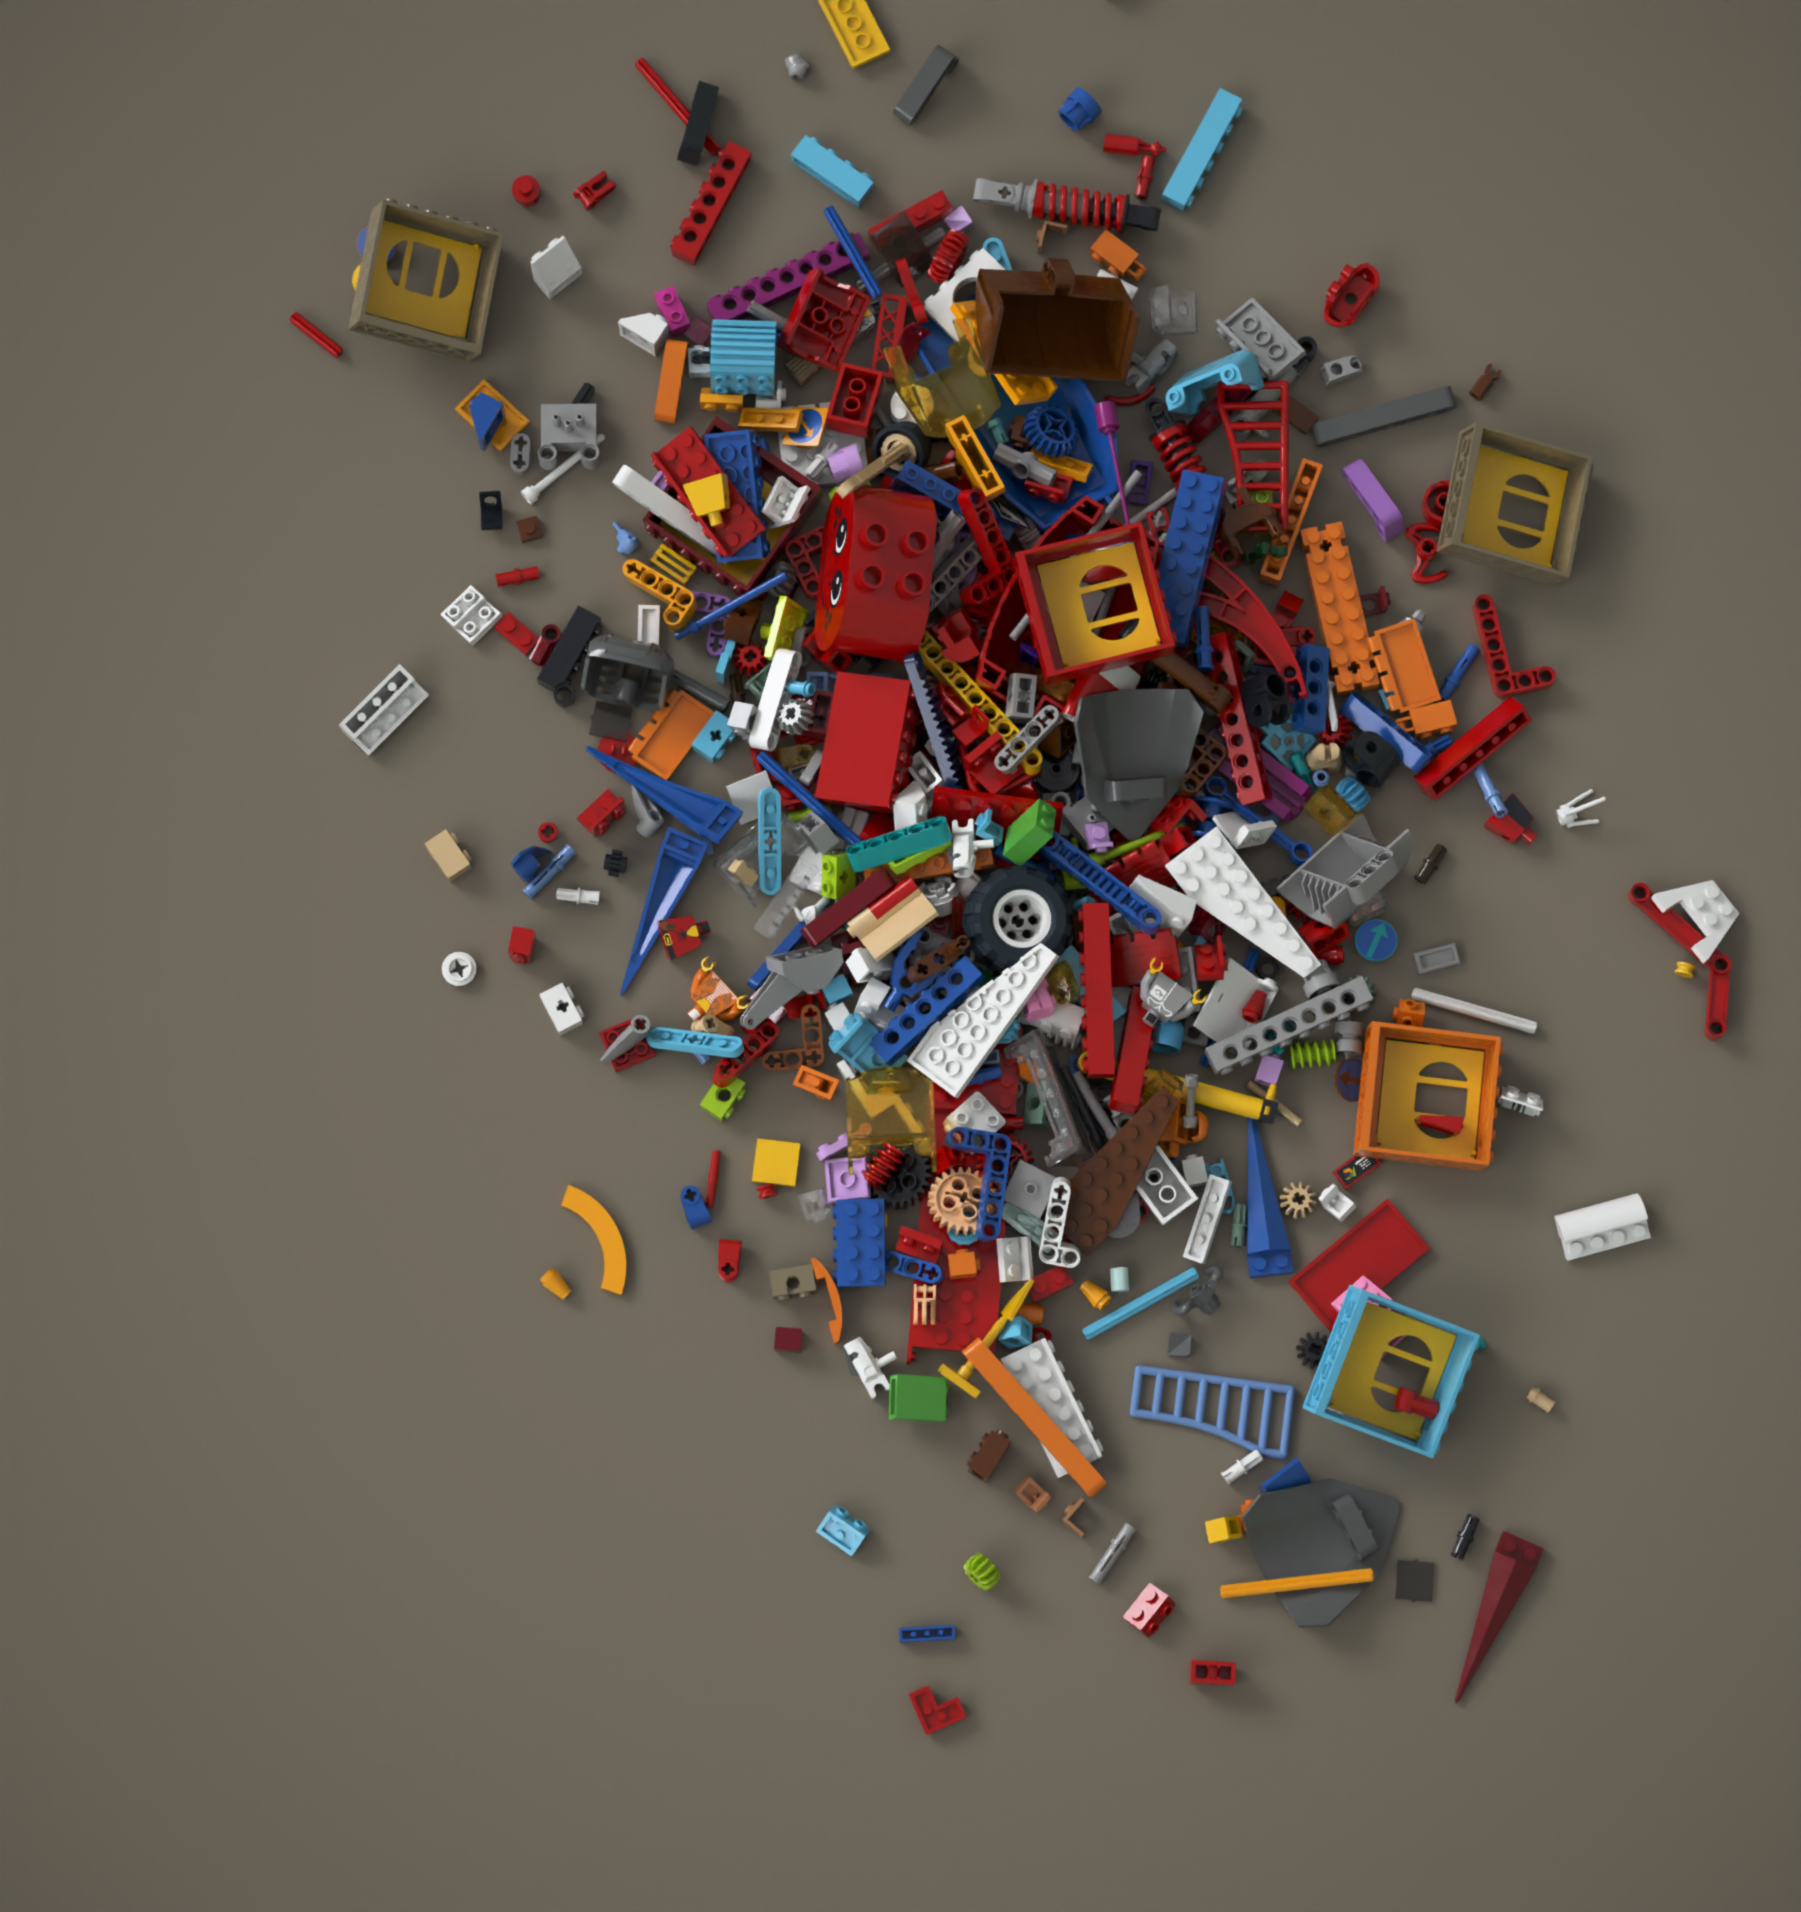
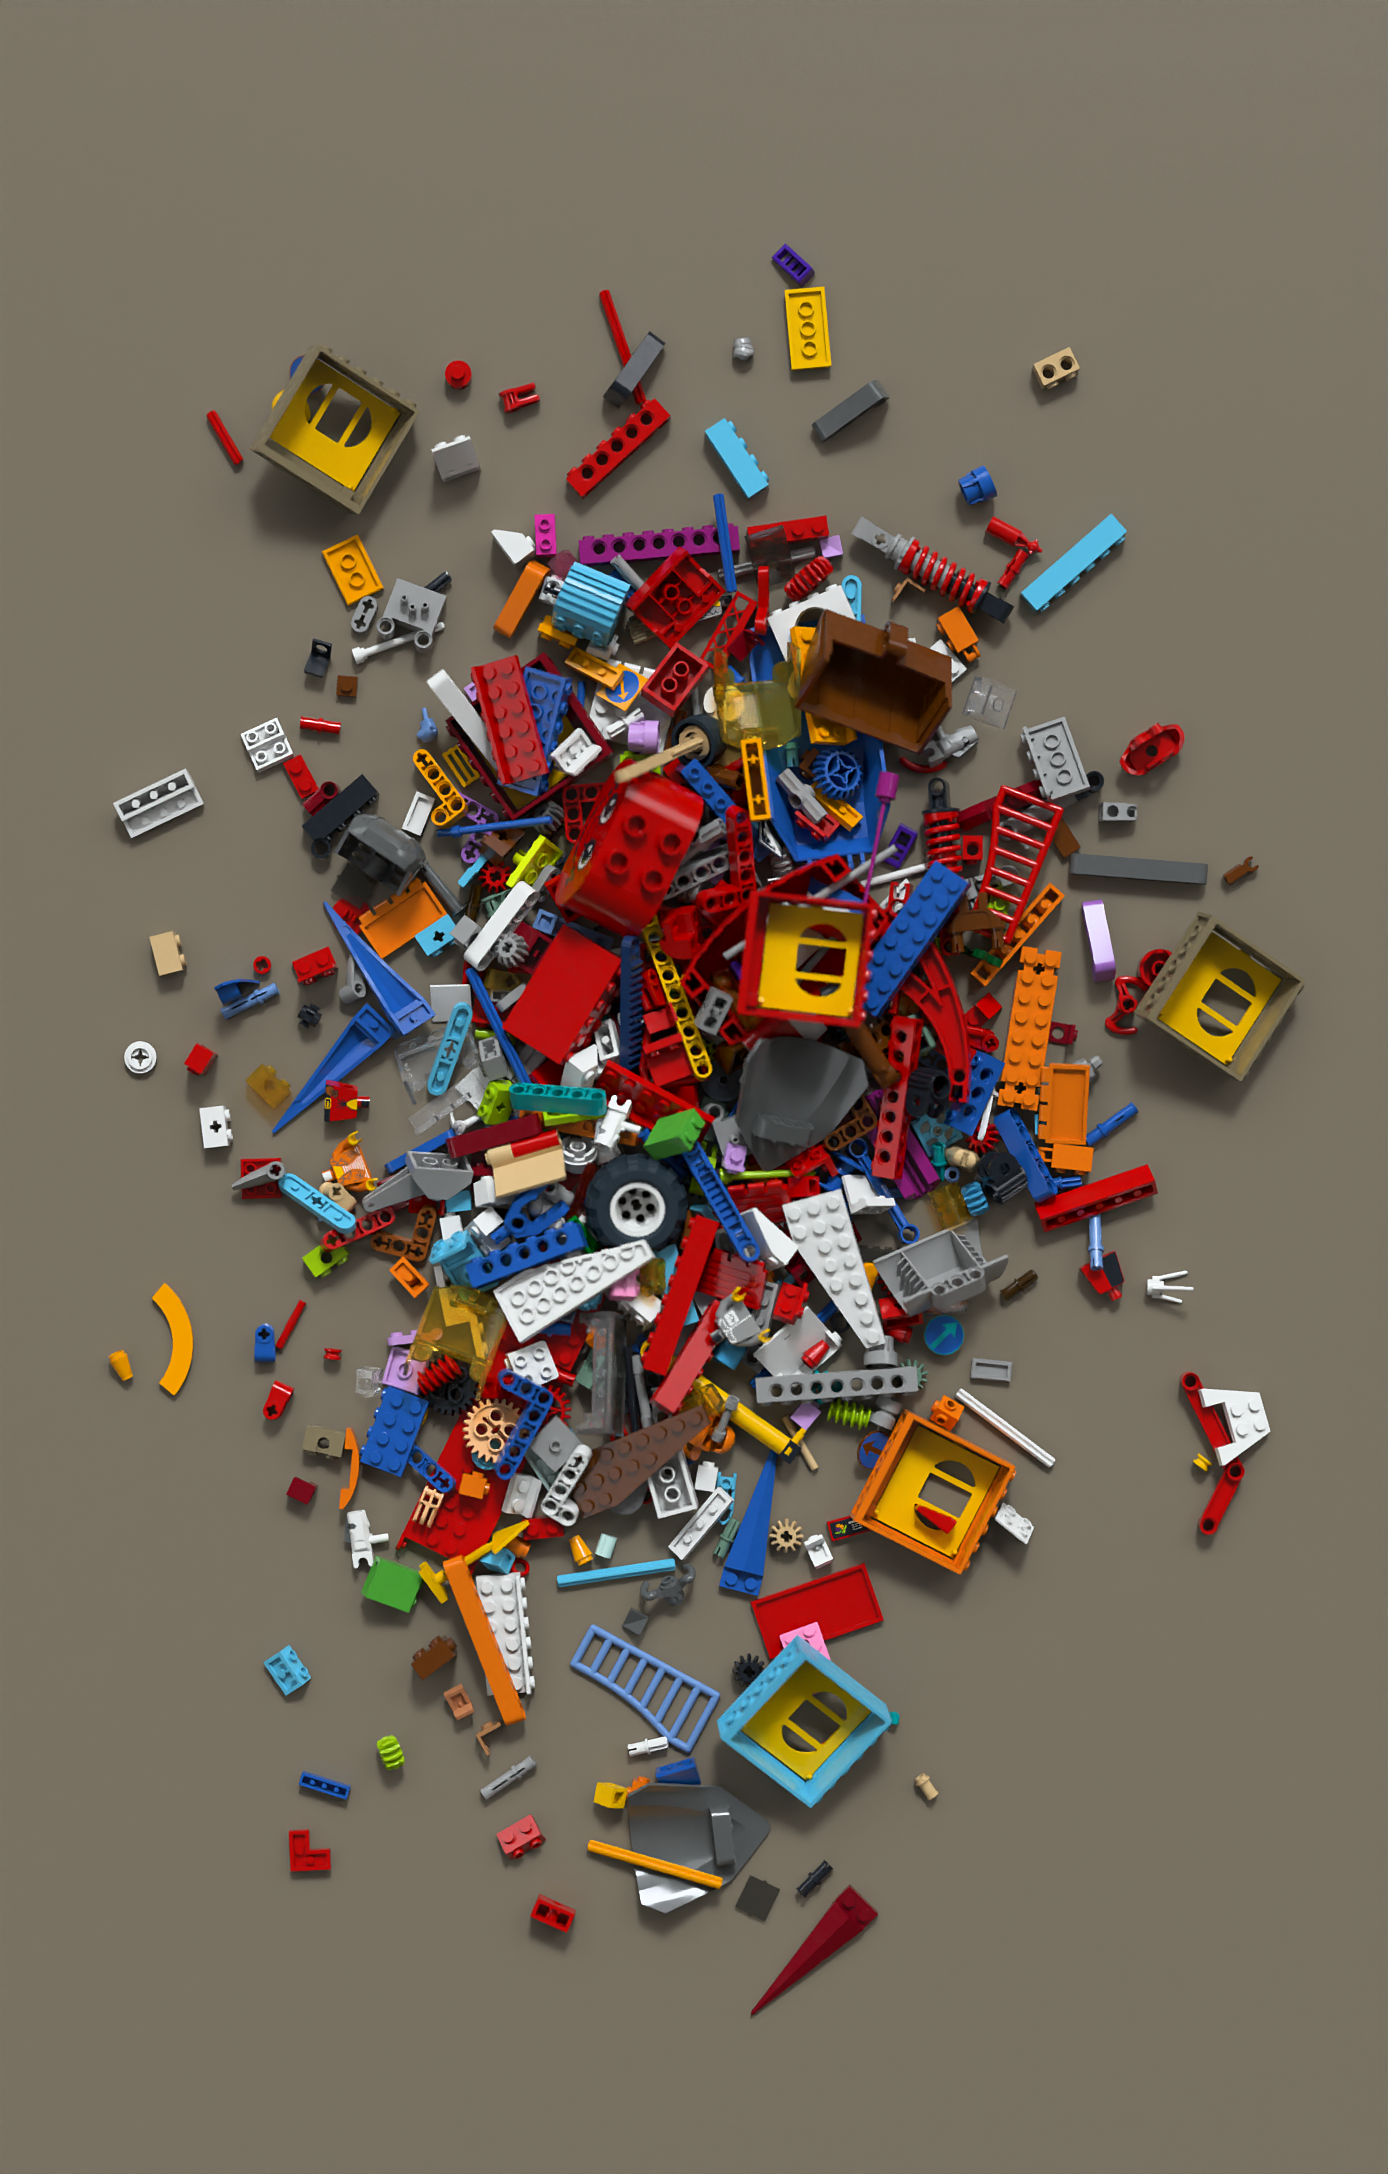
camera: 30 degrees right, 10 degrees up
blue slope [469,392,505,451] -> none
white axle [556,887,600,905] -> none
yellow torso [683,473,730,527] -> none
tan piece [728,859,759,887] -> none
yellow tile [752,1138,800,1187] -> none
medium azure pin [787,680,816,698] -> none
red bracket [896,1226,944,1264] -> none
reddish brown beam [907,935,970,984] -> none
medium azure bracket [975,808,1004,846] -> none
light grey beam [994,705,1061,775] -> none
medium azure windscreen [1166,350,1264,417] -> none
blue pin [1194,606,1214,673] -> none
red piece [1392,1387,1439,1419] -> none
red beam [1472,594,1556,699] -> none
white brick [1554,1193,1651,1261] -> none
none -> clear yellow brick [245,1064,292,1109]
none -> red brick [961,835,983,865]

